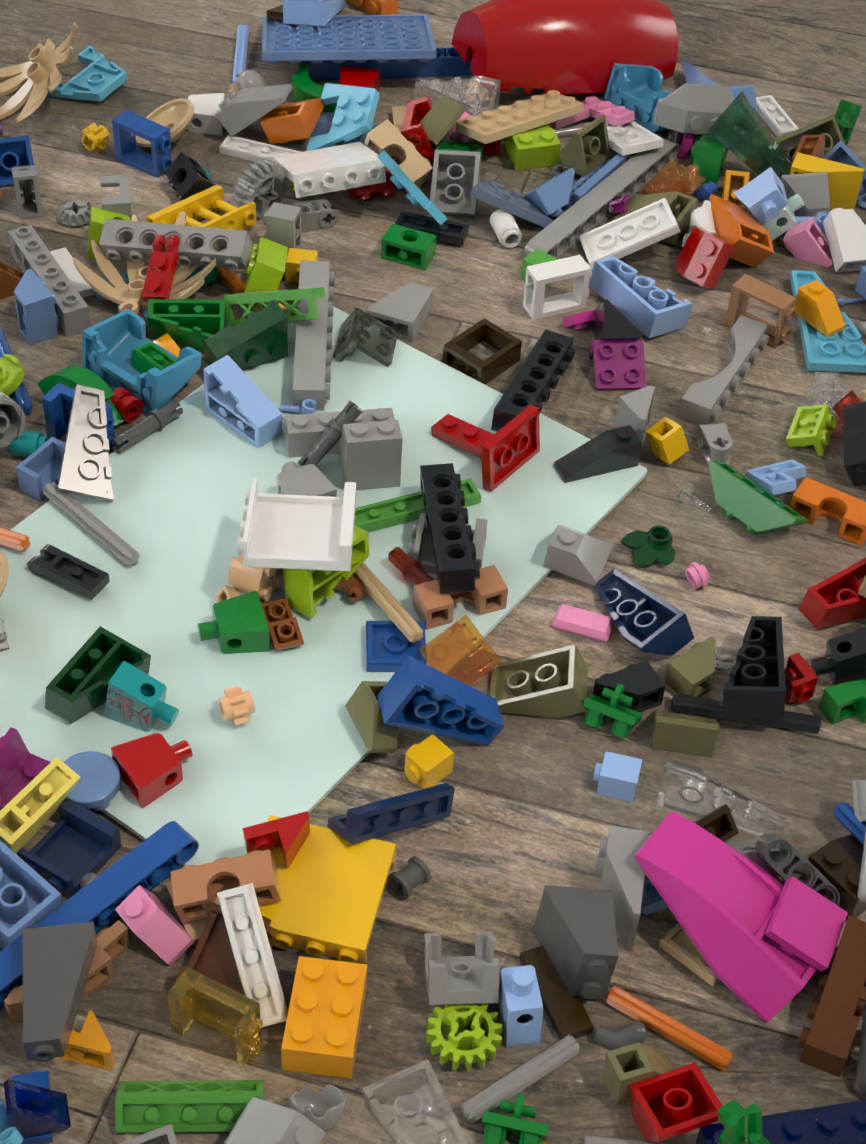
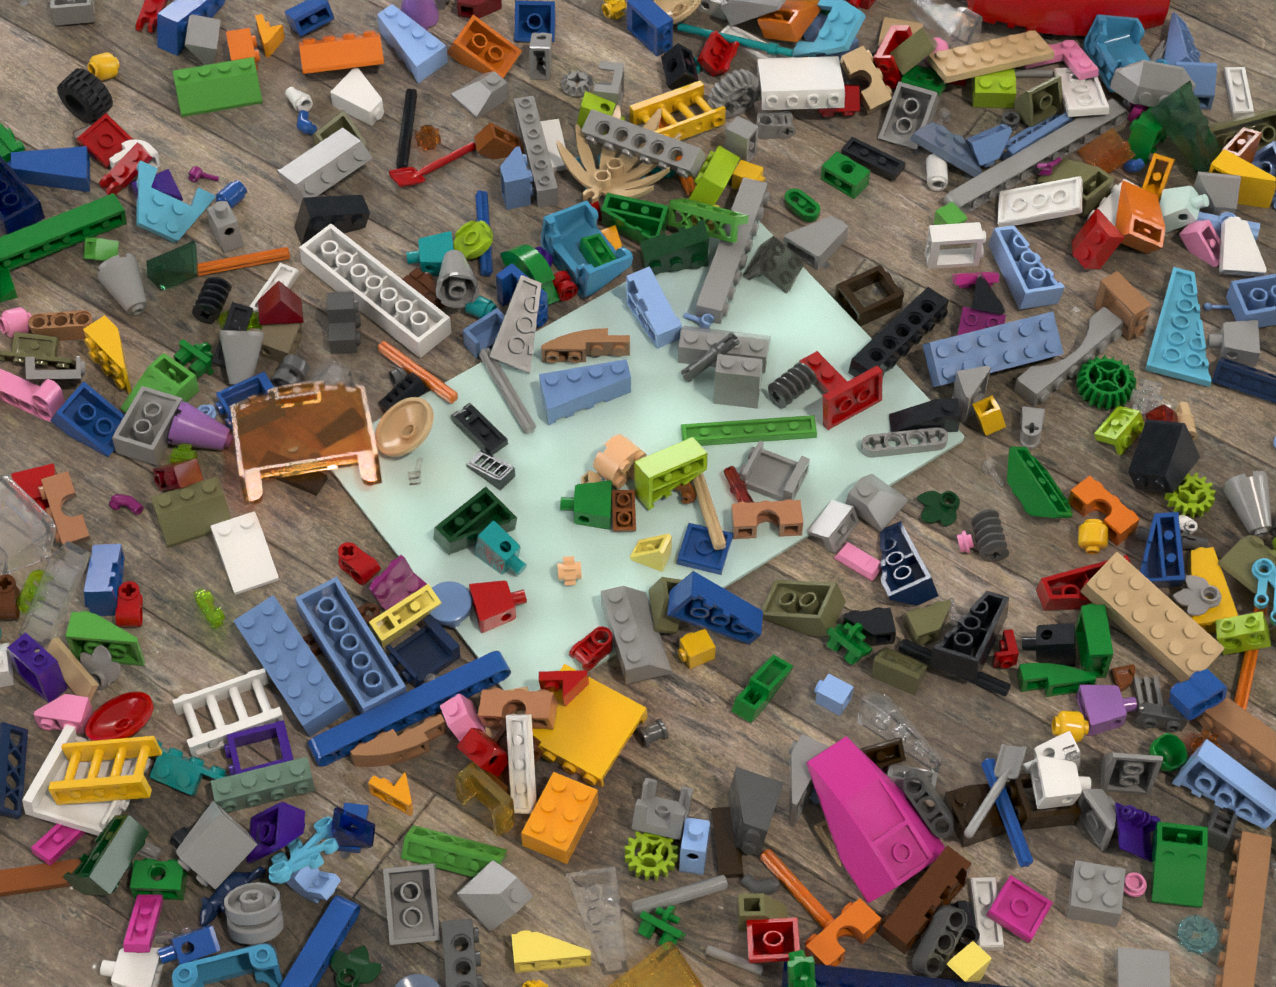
camera: 20 degrees right, 10 degrees up
dark grey slope [22,921,97,1062] -> none
dark grey pin [110,399,183,454] -> none
red hinge [141,235,180,301] -> none
white panel [237,478,356,571] -> none
light grey torso [277,461,337,497] -> none
light grey hair [287,1084,347,1132] -> none
dark blue fence [327,783,455,844] -> none
medium azure wing [377,150,447,225] -> none
clear orange hinge [419,615,502,686] -> none
black brick [420,463,480,594] -> none
white cone [690,207,717,236] -> none
light blue torso [734,167,788,223] -> none
light blue plate [746,459,807,497] -> none
dark pink tile [765,876,848,972] -> none
light orange slope [794,280,846,337] -> none
none -> red torso [457,728,508,777]
none -> slope [466,450,515,491]
none -> medium blue wedge [539,359,631,425]
none -> medium nougat slope [541,328,630,363]
none -> red piece [569,626,613,672]
none -> light grey slope [601,586,672,684]
none -> light yellow slope [629,533,672,572]
none -> teal bar [677,23,793,57]
none -> red bracket [697,30,740,77]
none -> green slope [731,654,793,724]
none -> dark grey piece [768,363,817,409]
none -> green plate [784,188,820,222]
none -> orange arch [805,898,881,977]
none -> light grey panel [807,500,859,553]
none -> light grey beam [861,427,948,458]
none -> medium blue brick [922,311,1064,387]
none -> dark grey piece [971,509,1009,562]
none -> green gear [1076,355,1136,411]
none -> yellow head [1078,519,1108,554]

